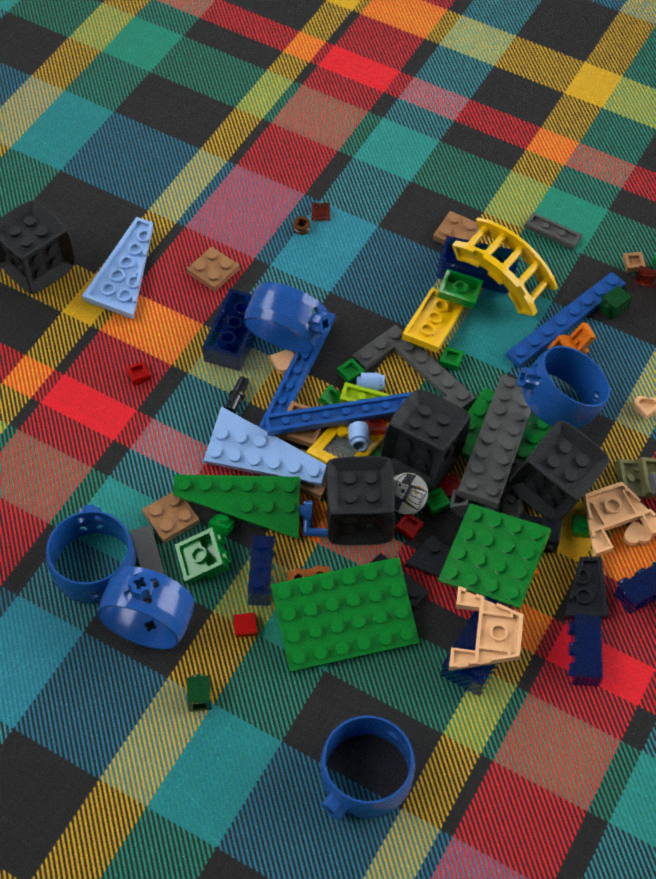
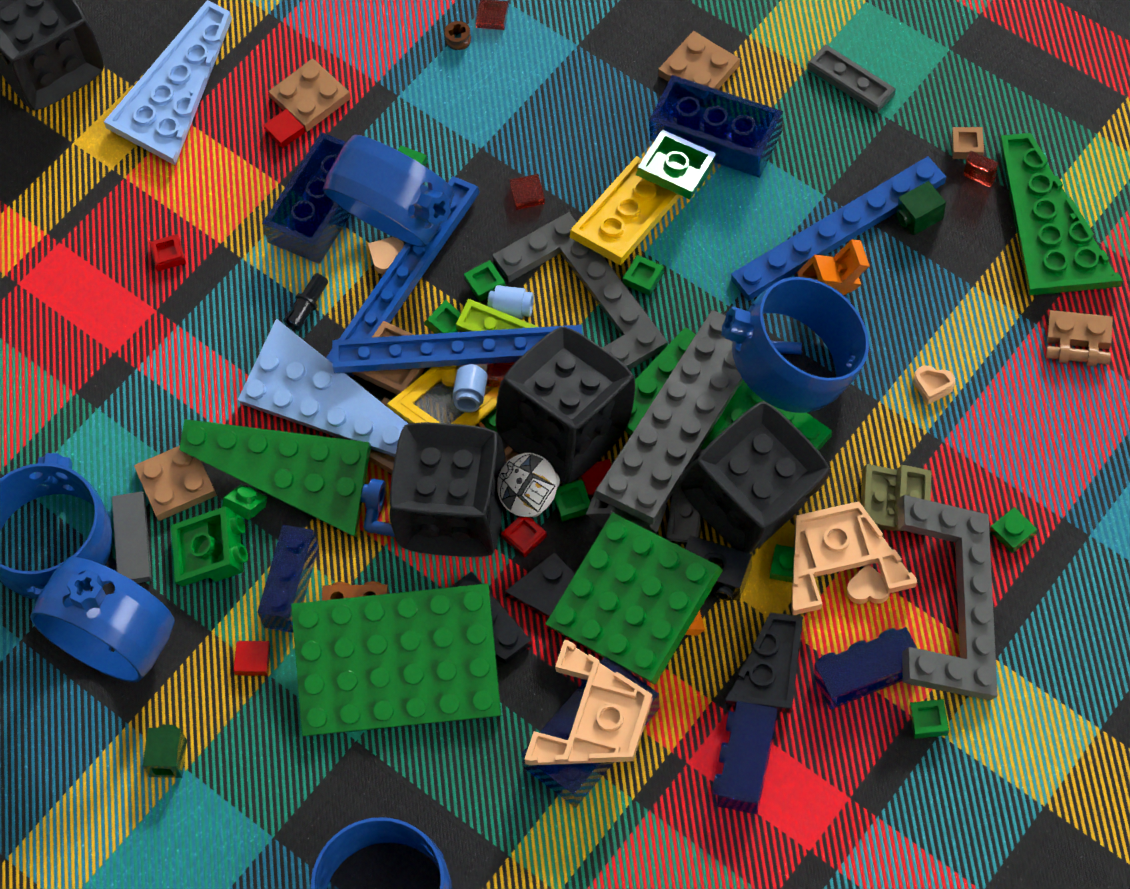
camera: 15 degrees right, 5 degrees up
yellow fence [452,218,558,317] -> none
none -> red tile [264,109,305,148]
none -> clear red tile [509,174,545,210]

